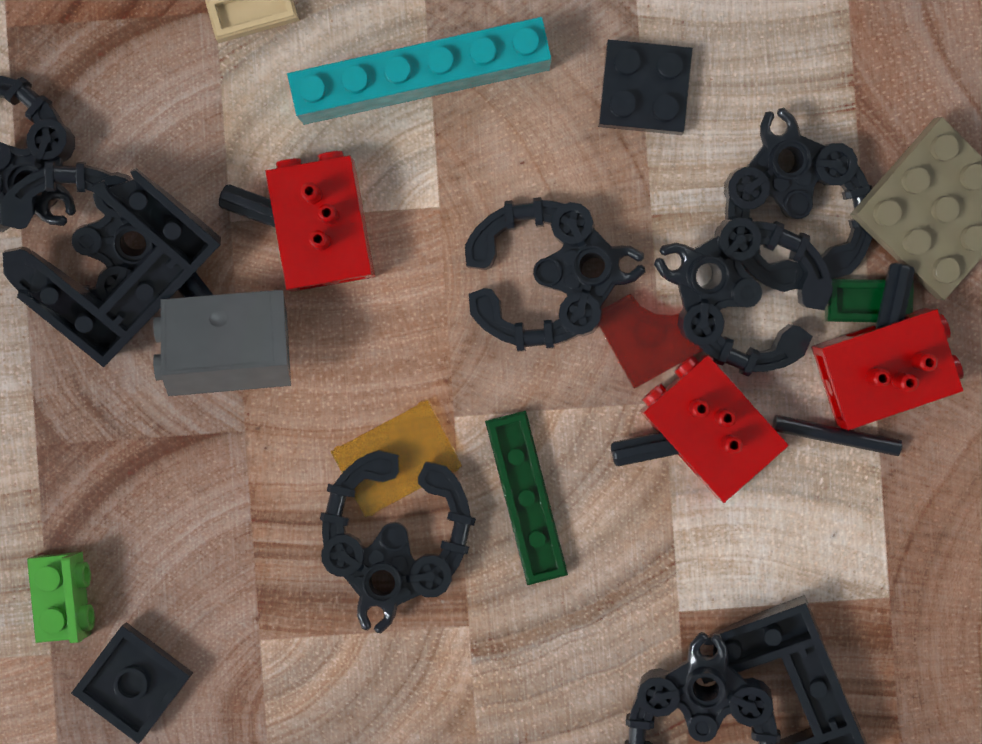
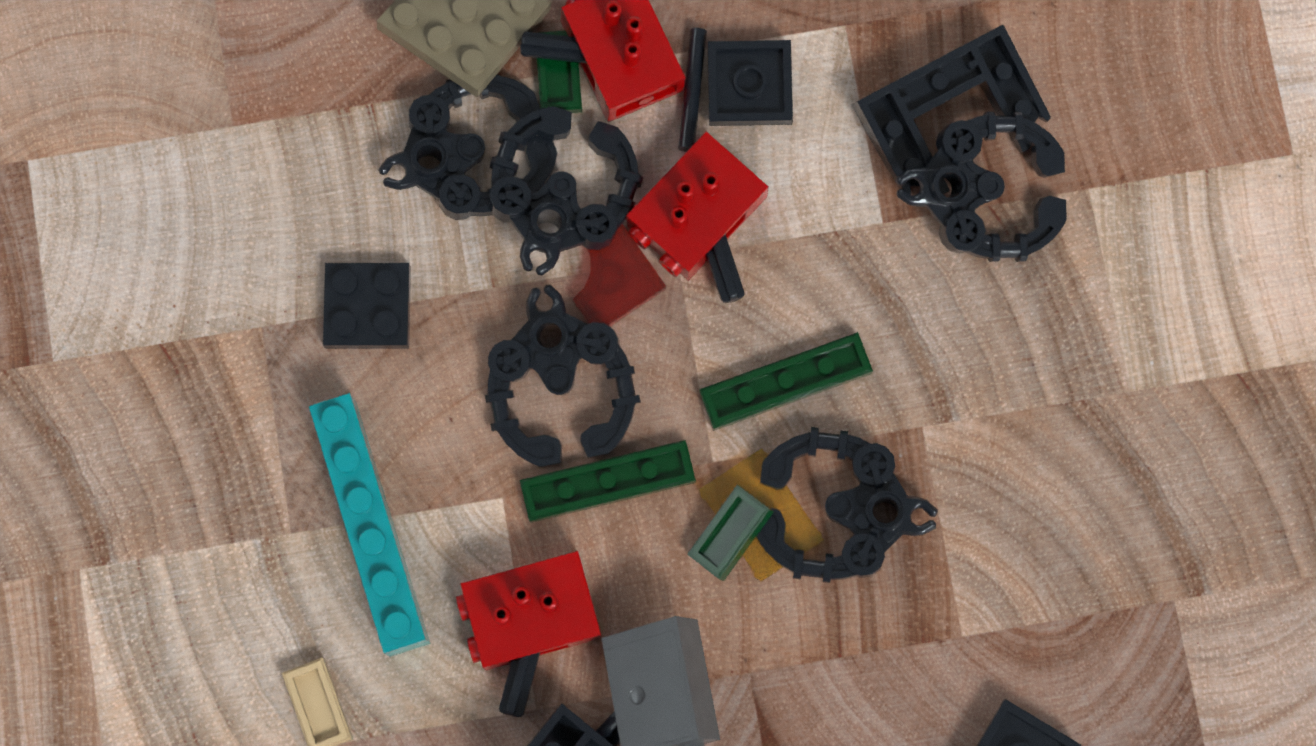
camera: 90 degrees left, 10 degrees down
none -> dark green tile [520,440,696,523]
none -> tile [687,485,774,581]
none -> black plate [708,40,793,126]

